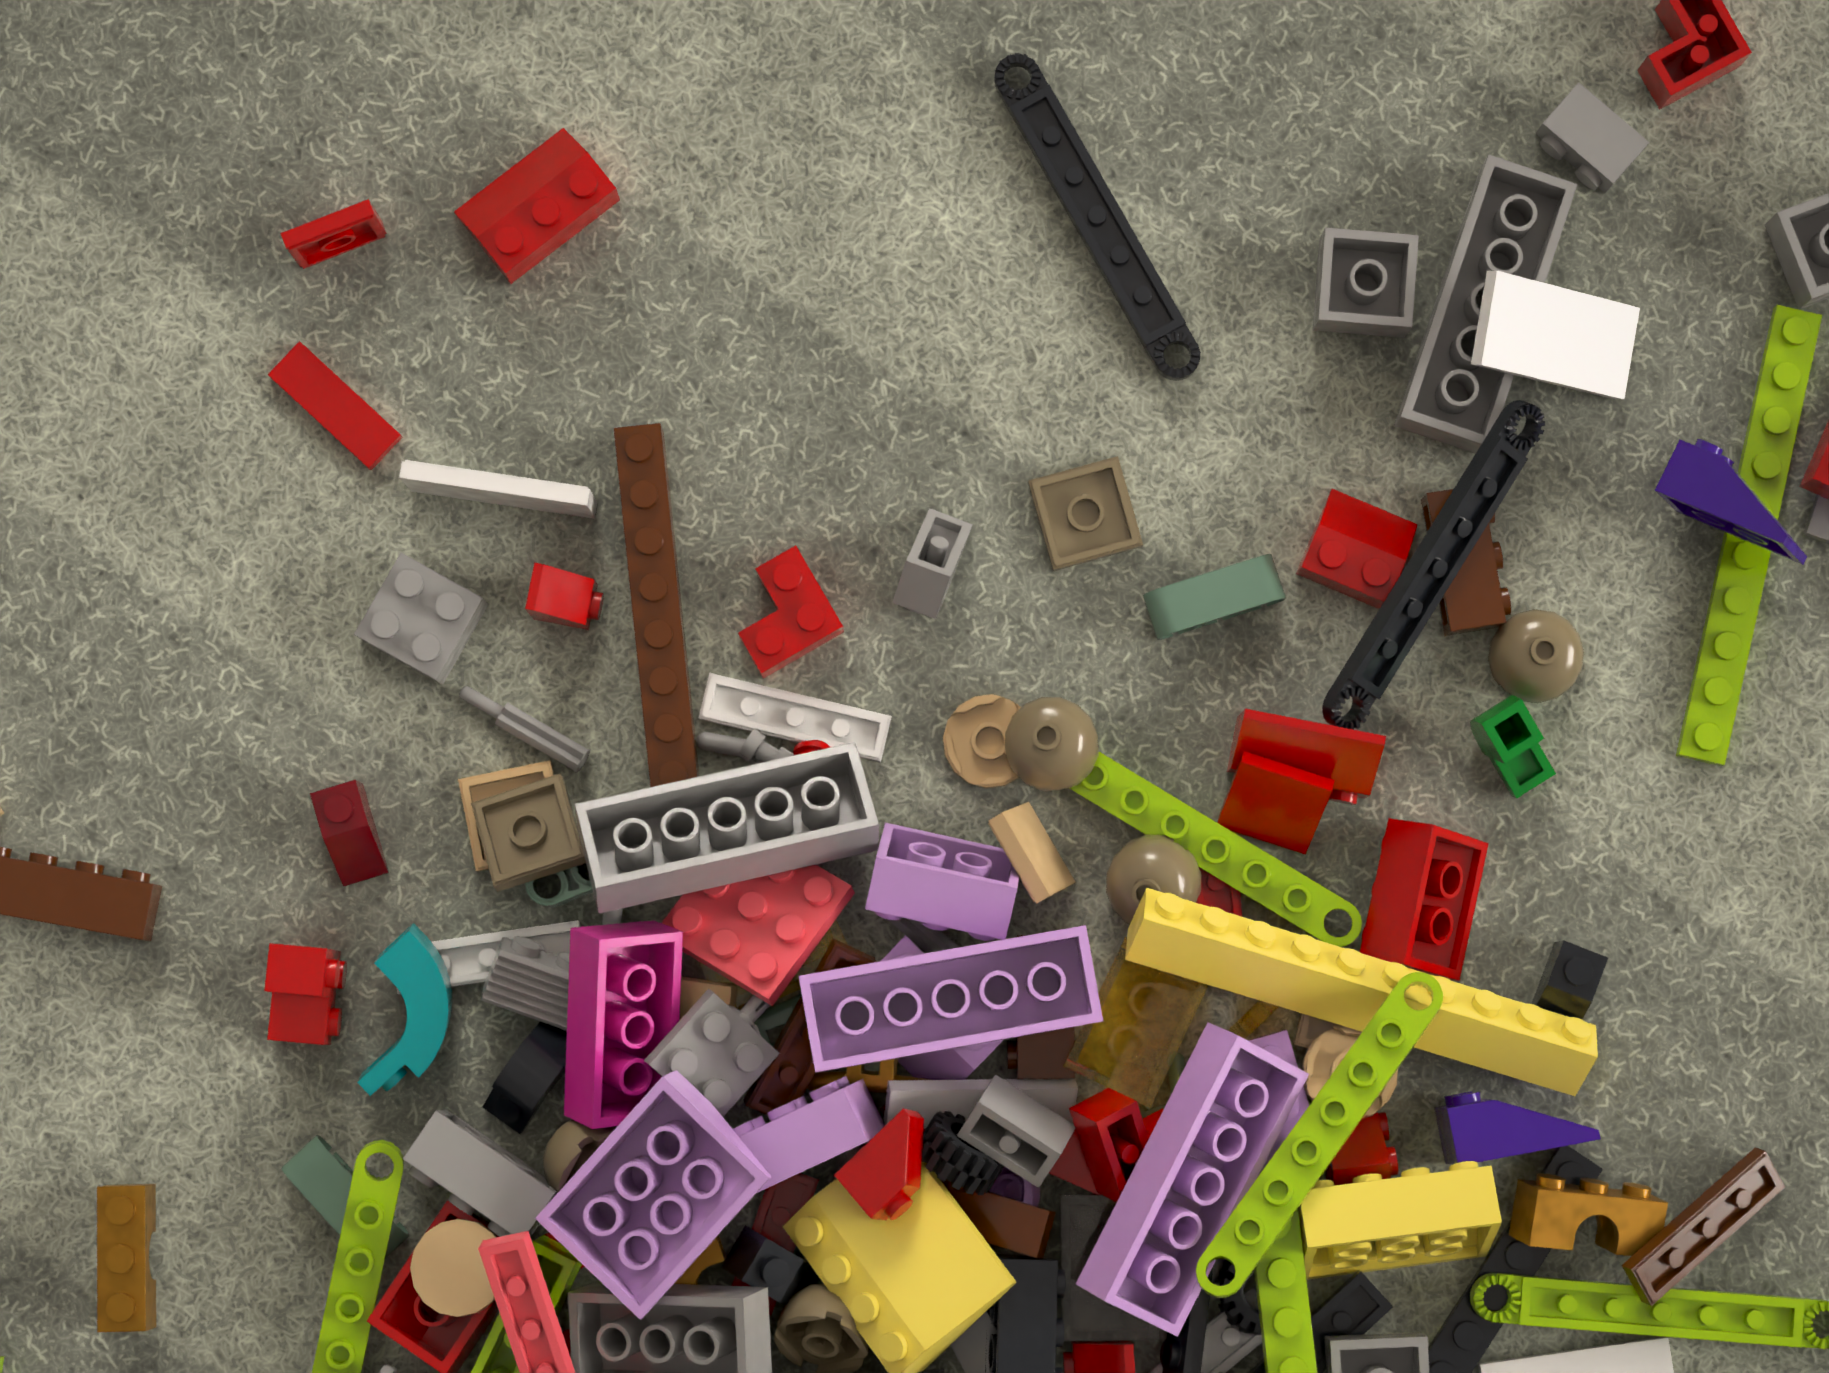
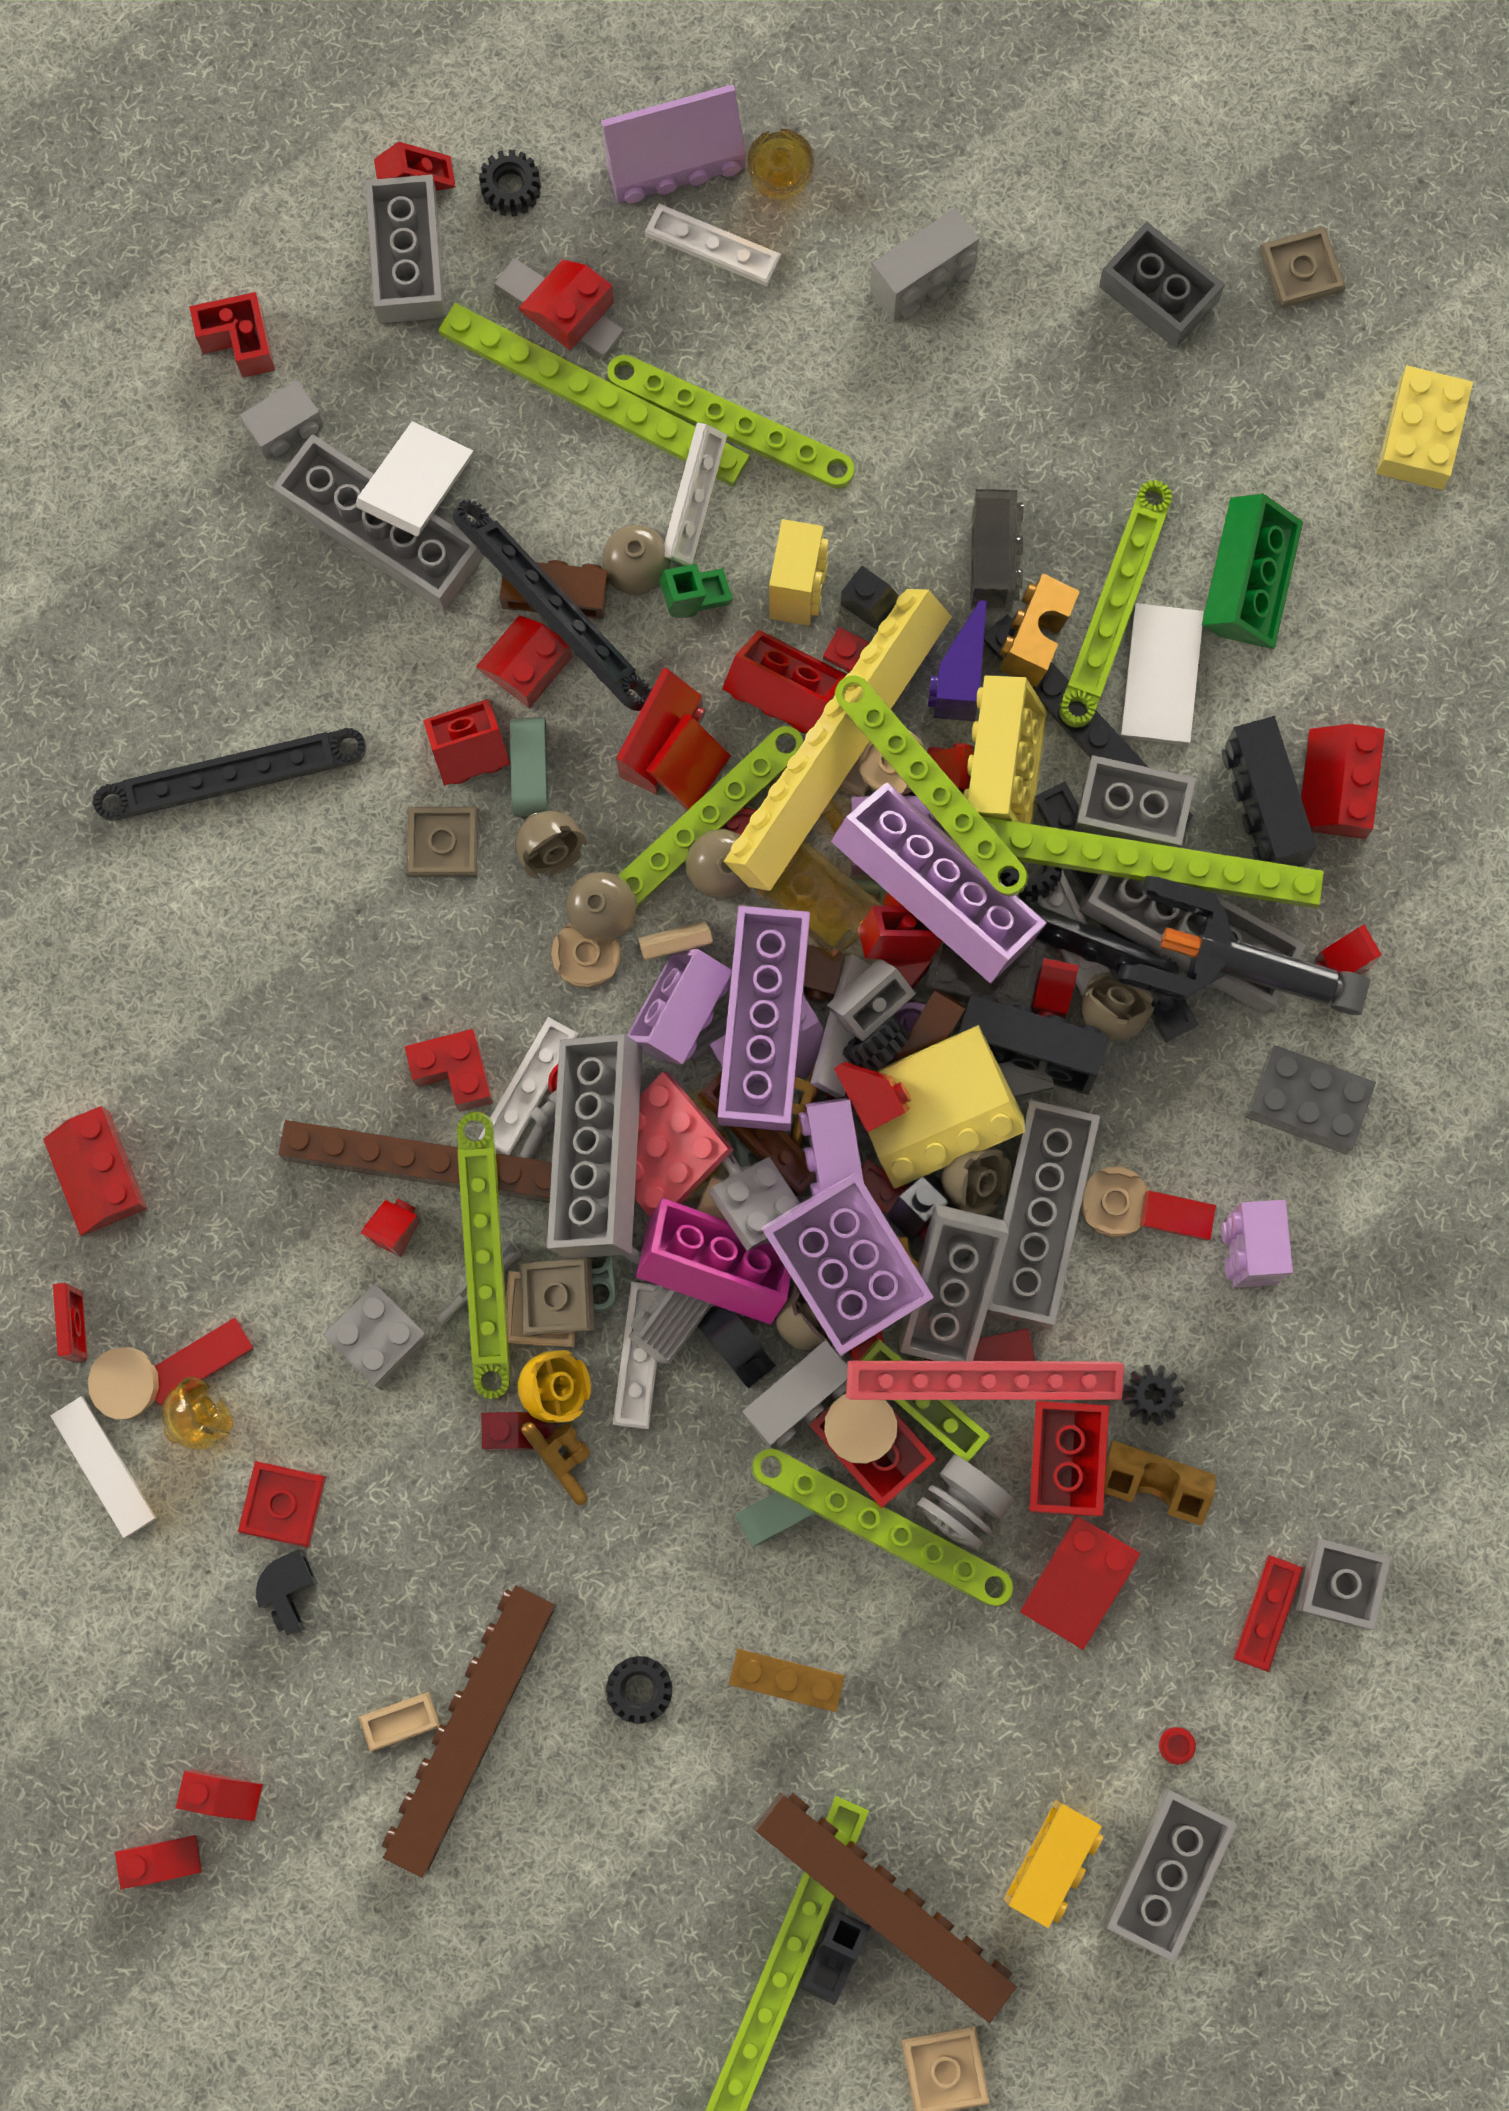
camera: 70 degrees left, 5 degrees down
red brick [264,943,347,1045] -> none
teal arch [357,923,452,1096] -> none
white tile [399,460,597,519] -> none
light grey slope [892,508,973,619] -> none
light grey brick [1313,227,1419,338] -> none
reddish brown tile [1621,1147,1785,1306] -> none
dark purple slope [1655,439,1807,565] -> none
none -> white tile [50,1396,157,1539]
none -> tan tile [88,1347,159,1419]
none -> clear yellow cylinder [161,1377,234,1450]
none -> red tile [238,1461,326,1548]
none -> black brick [256,1549,318,1635]
none -> red slope [423,699,510,786]
none -> lime plate [456,1112,511,1399]
none -> dark tan cylinder [515,810,587,878]
none -> yellow cylinder [518,1350,591,1423]
none -> pearl gold piece [522,1422,591,1505]
none -> black tyre [606,1656,673,1724]
none -> lime plate [607,355,854,489]
none -> white tile [664,423,727,566]
none -> light yellow brick [769,519,829,626]
none -> red plate [823,627,869,673]
none -> clear smoke brick [970,489,1024,612]

